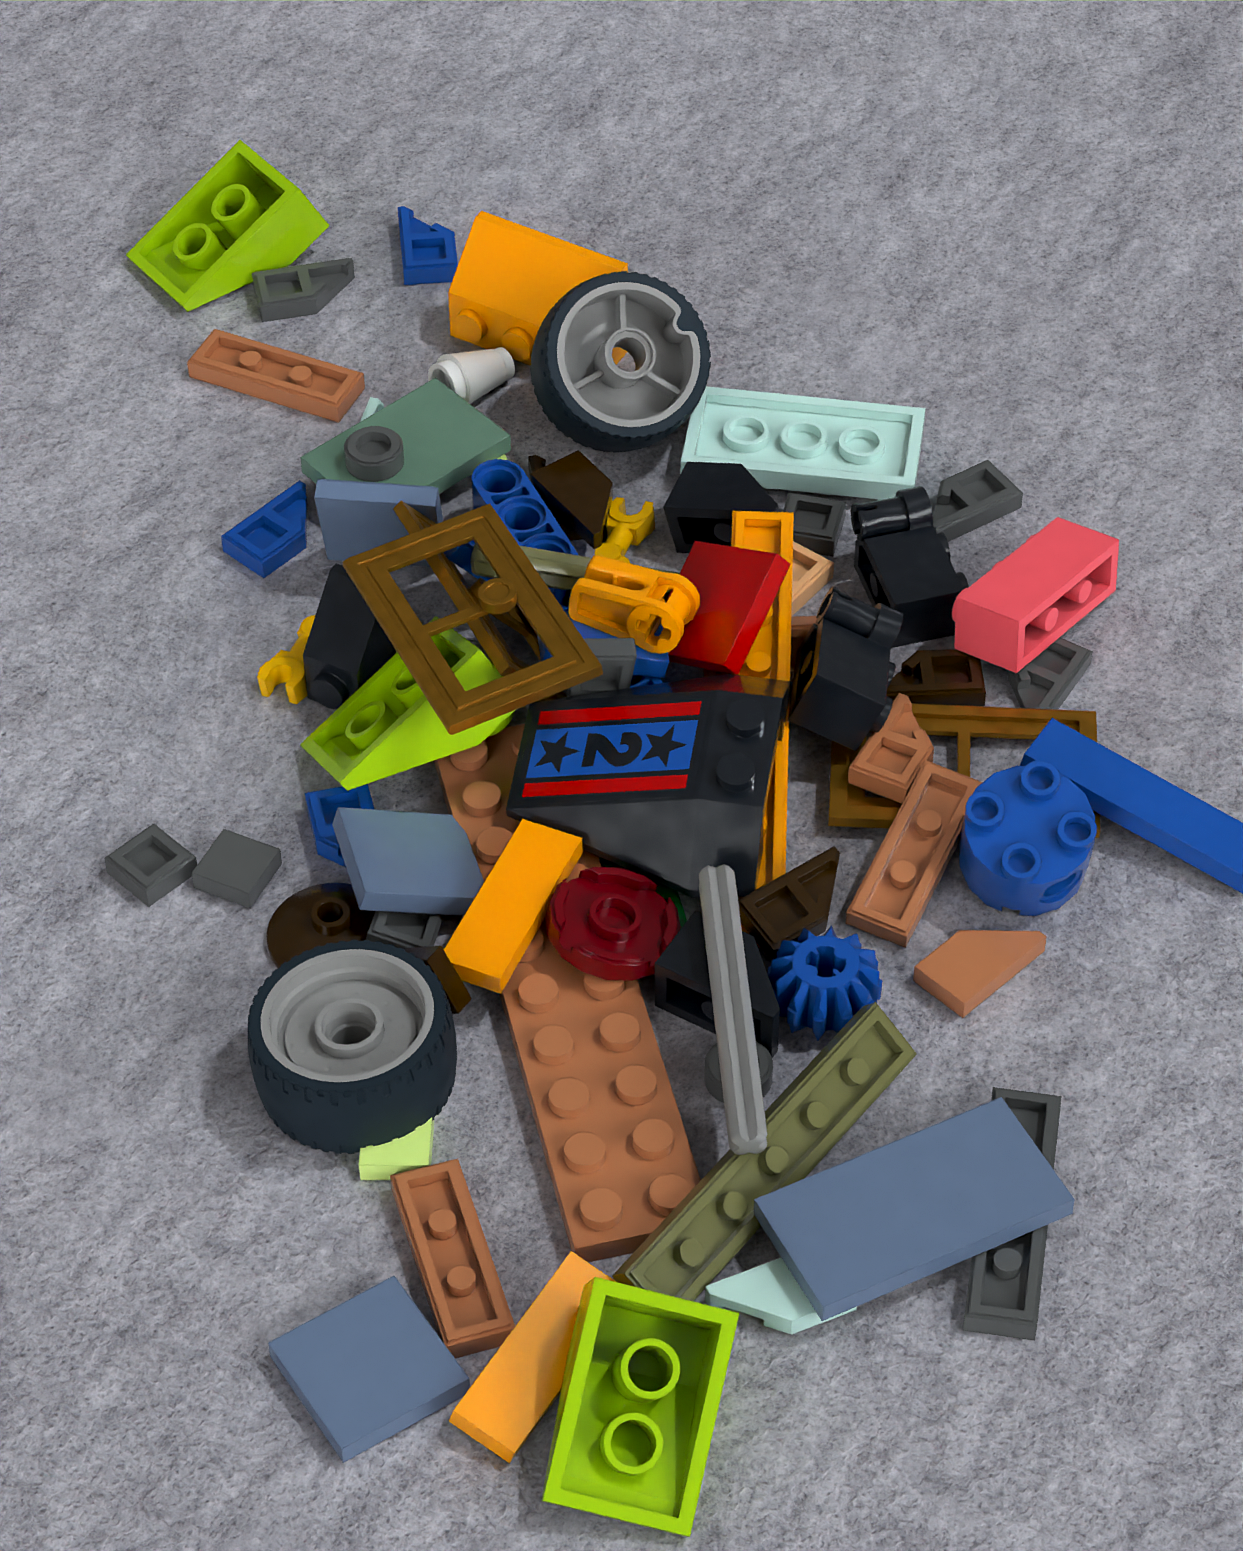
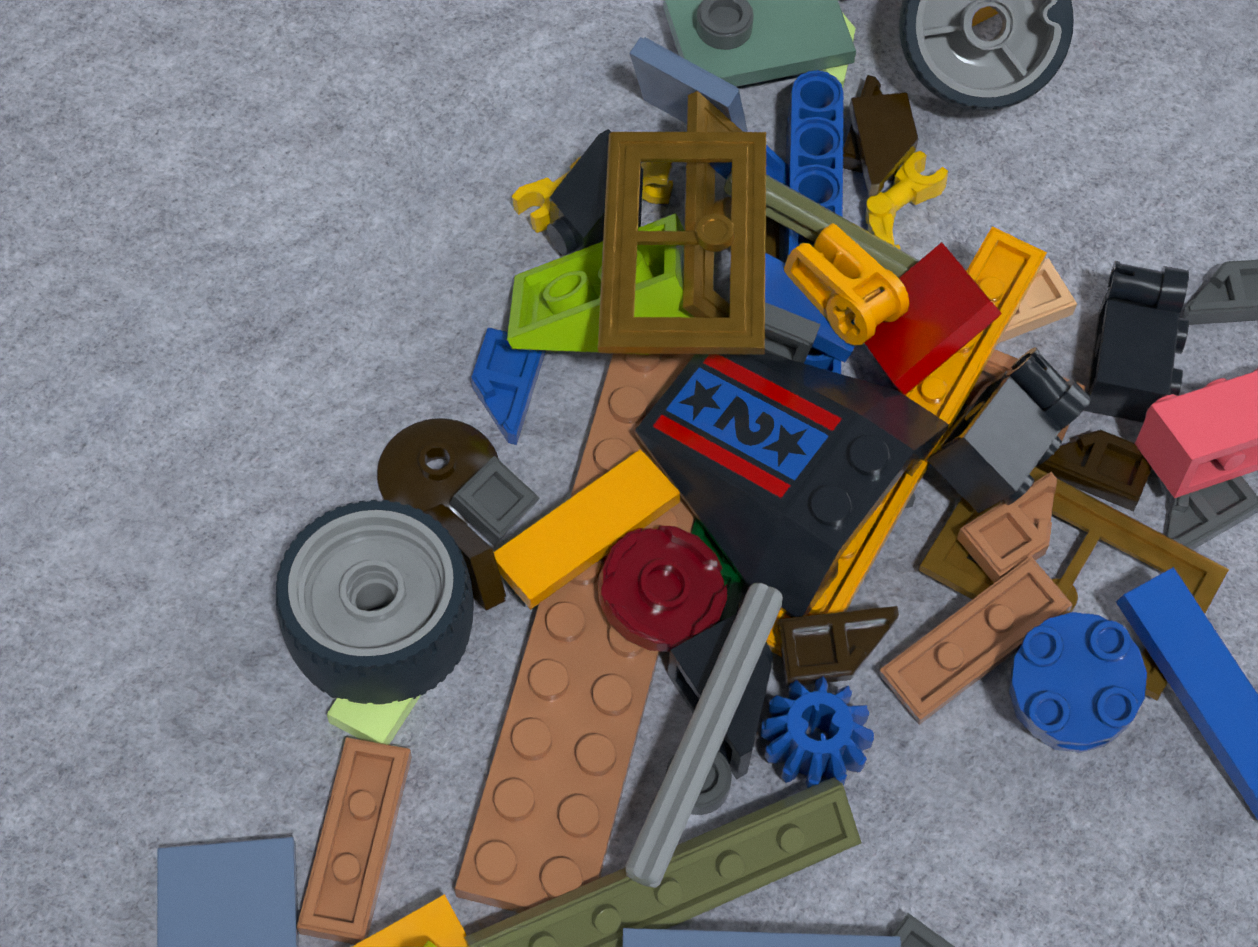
camera: 25 degrees right, 15 degrees up
dark grey tile [104,824,197,907] -> none
dark grey tile [192,829,282,909] -> none
blue tile [221,480,307,578] -> none
sand blue tile [332,807,484,916] -> none
black slope [663,462,780,553] -> none
light aqua plate [680,386,926,500] -> none
dark grey tile [783,493,846,557] -> none
nougat tile [913,930,1047,1018] -> none

